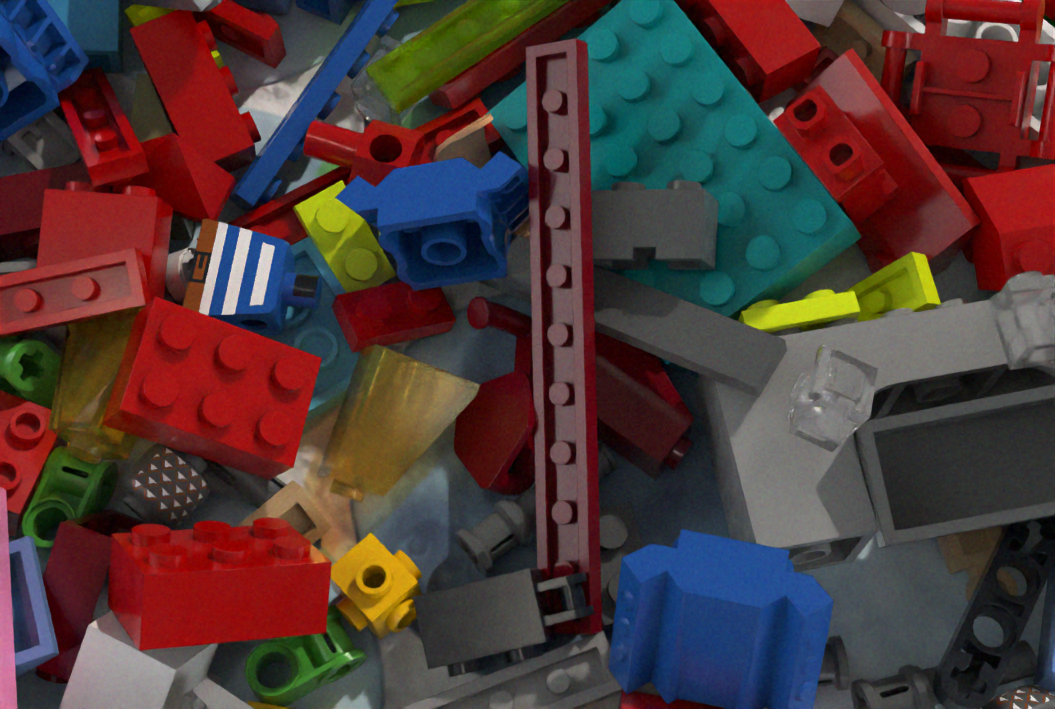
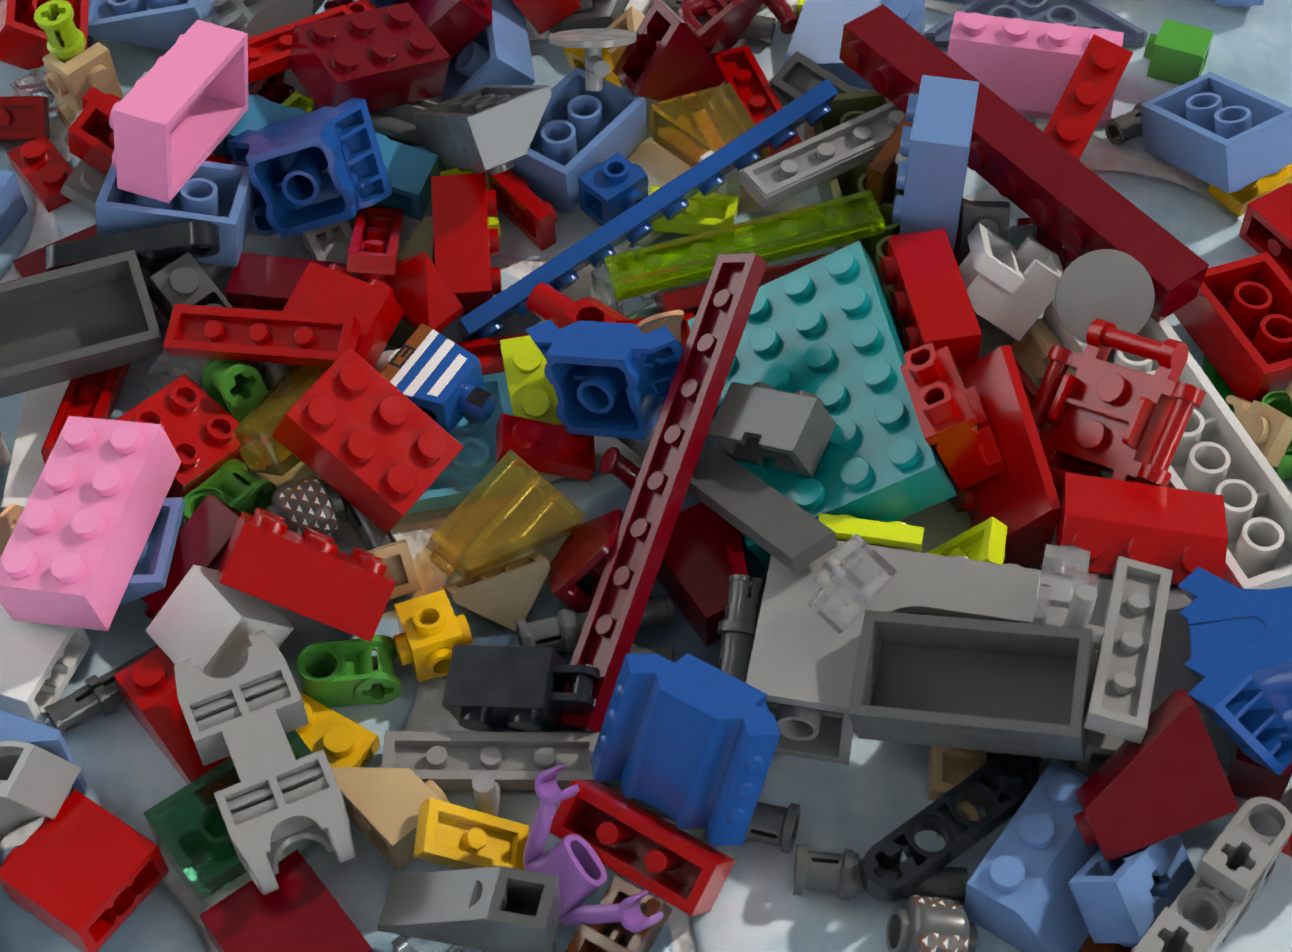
camera: 25 degrees right, 15 degrees down
none -> dark tan slope [443,553,551,632]
none -> dark grey pin [717,574,763,683]

